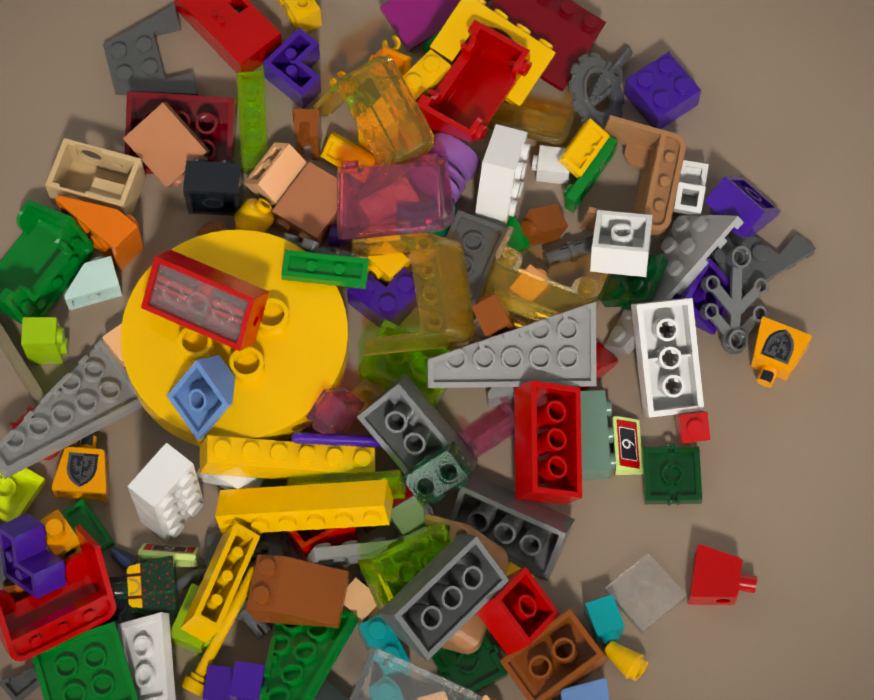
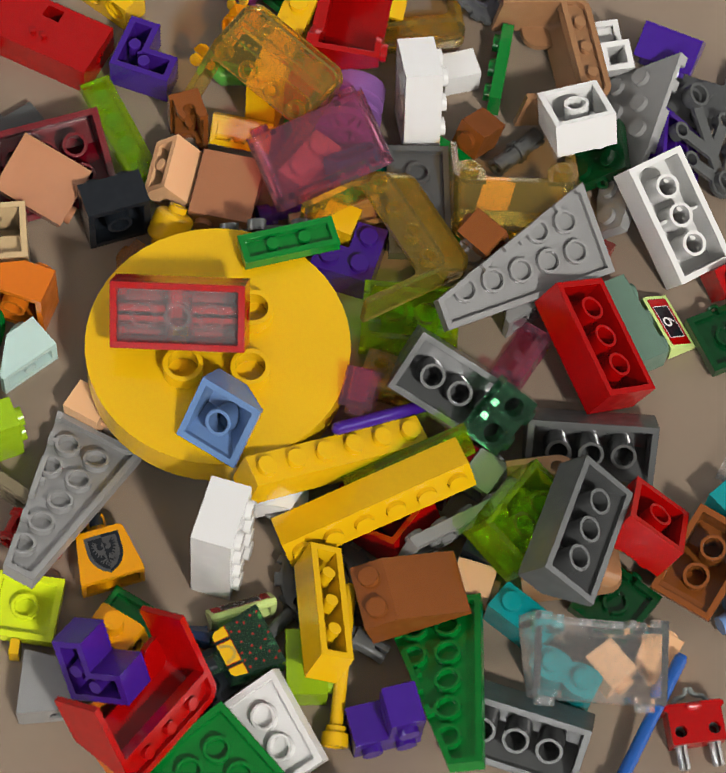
camera: 30 degrees left, 5 degrees down
yellow plate [557,118,610,178] -> none

